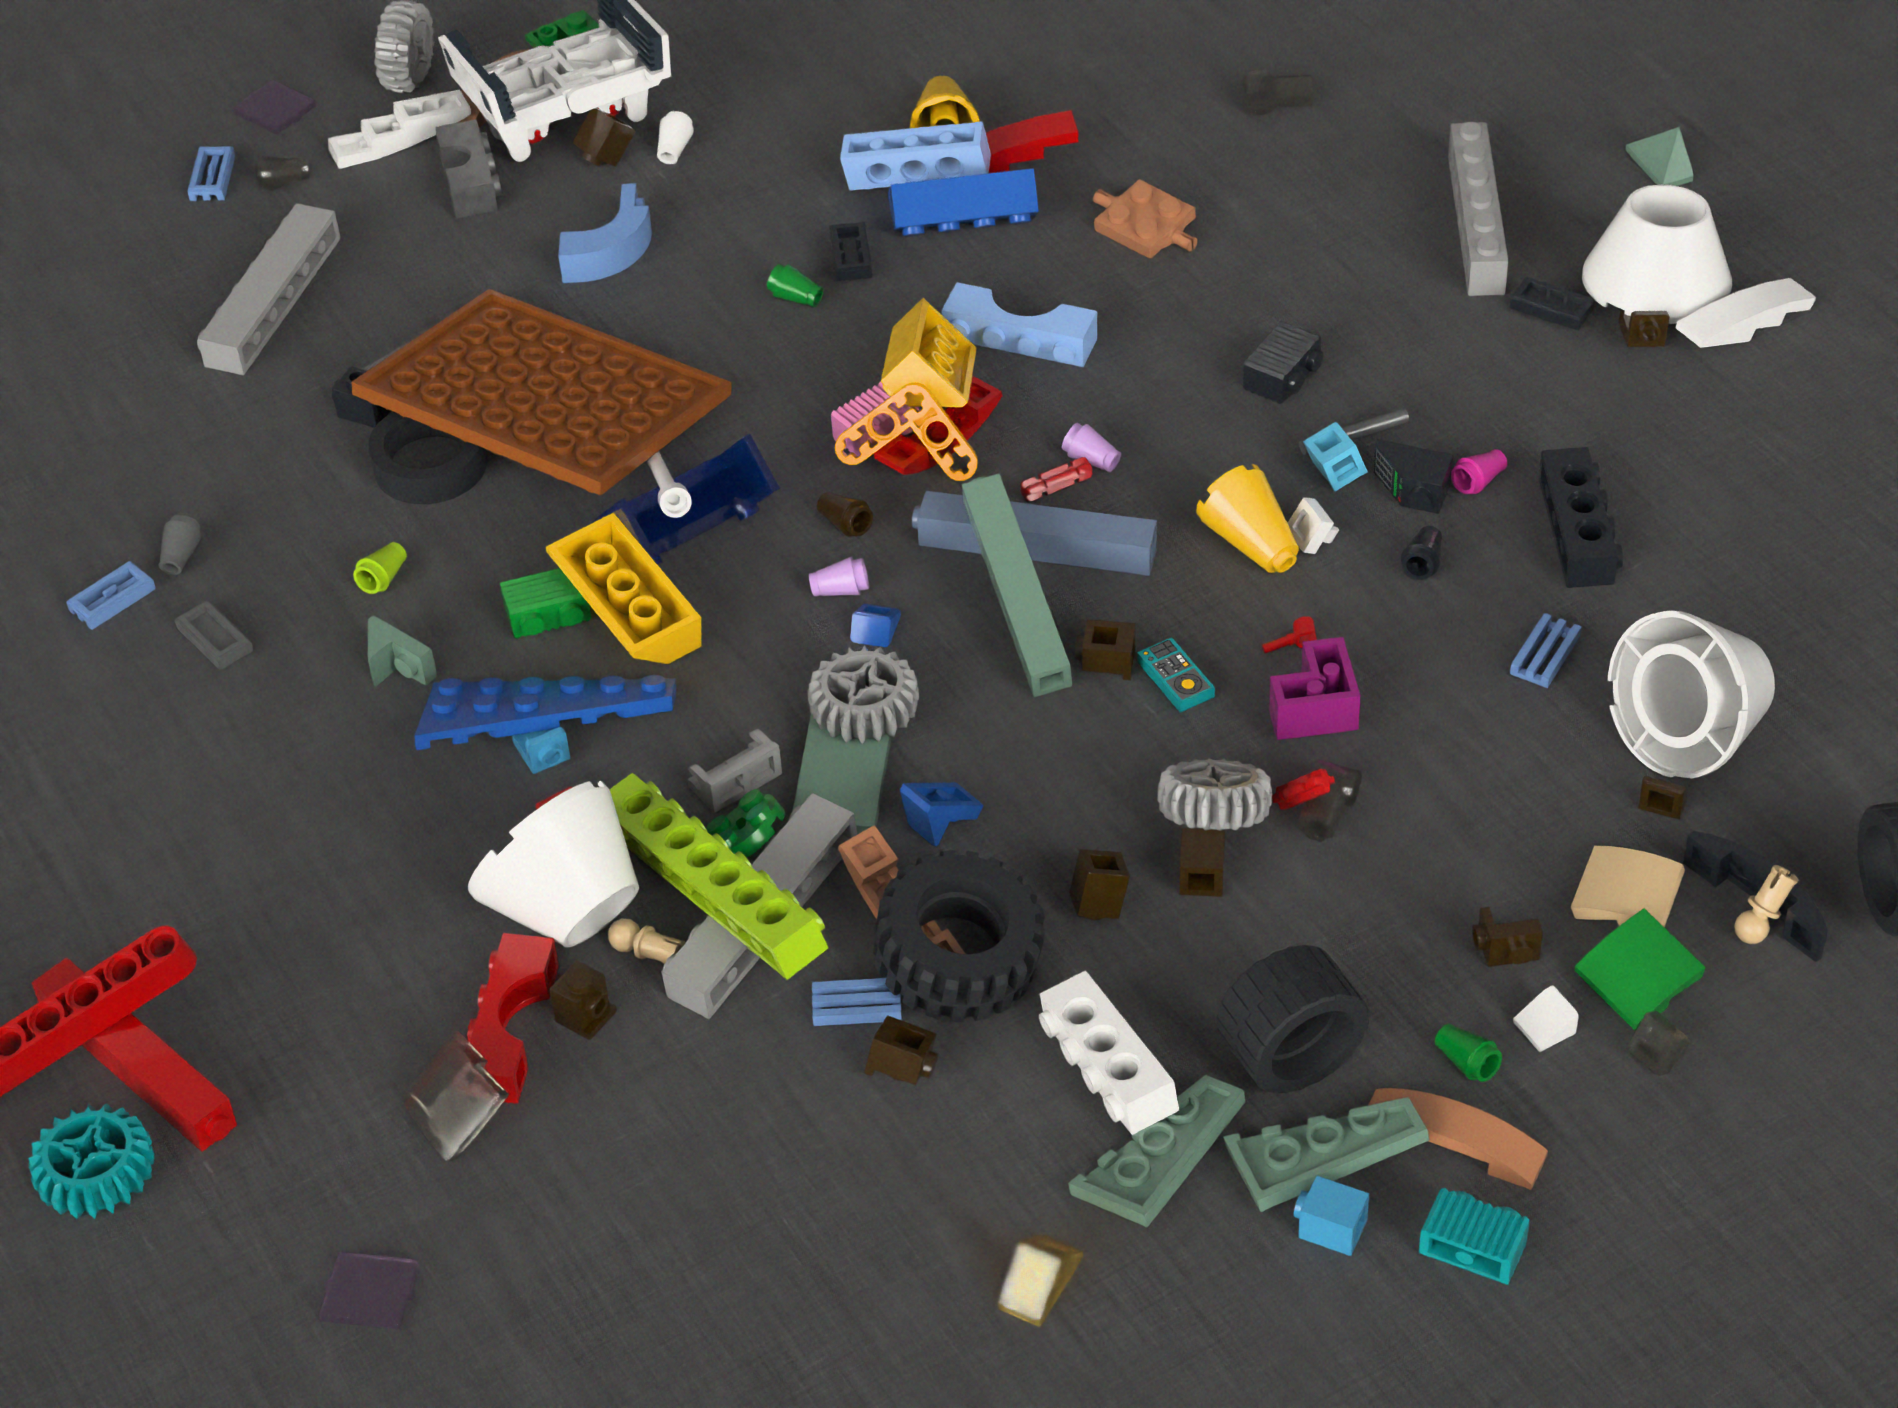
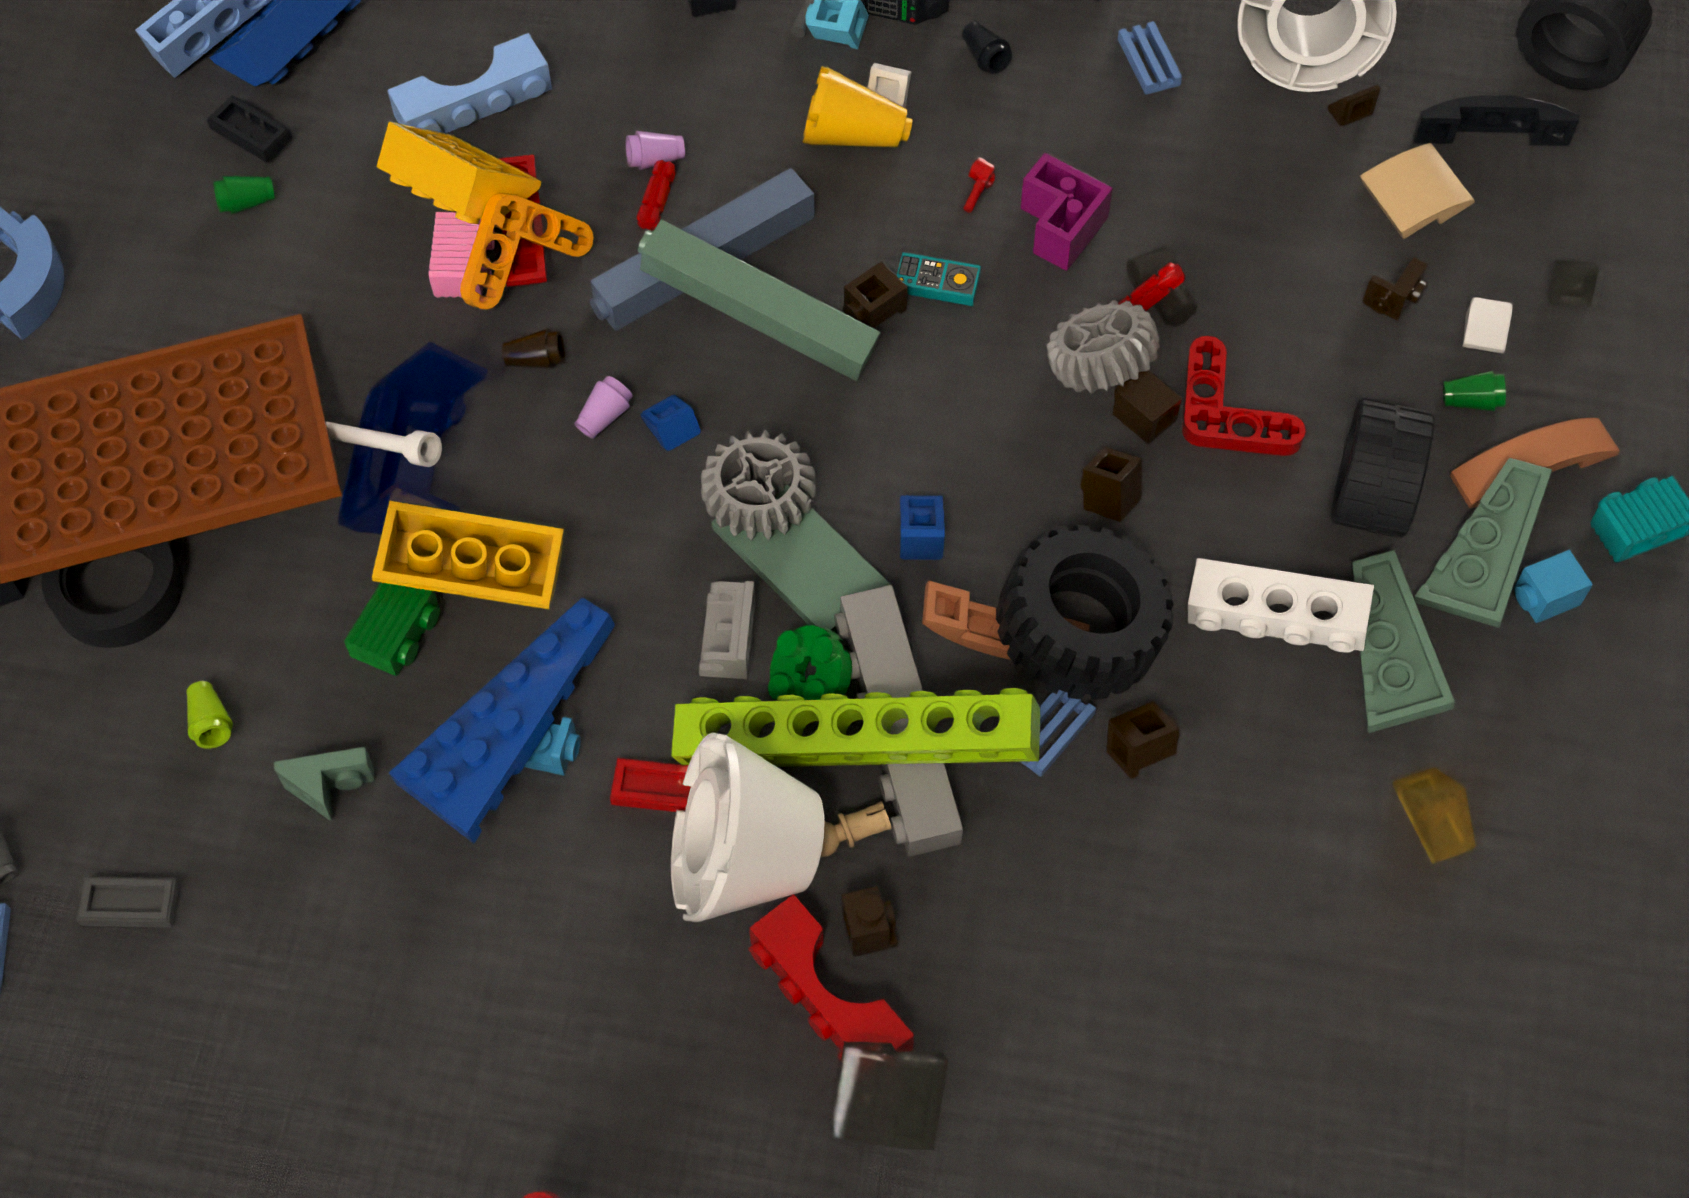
camera: 50 degrees left, 15 degrees up
green slope [1574,908,1706,1031] -> none
tan pin [1734,865,1798,944] -> none
none -> red beam [1182,336,1306,456]

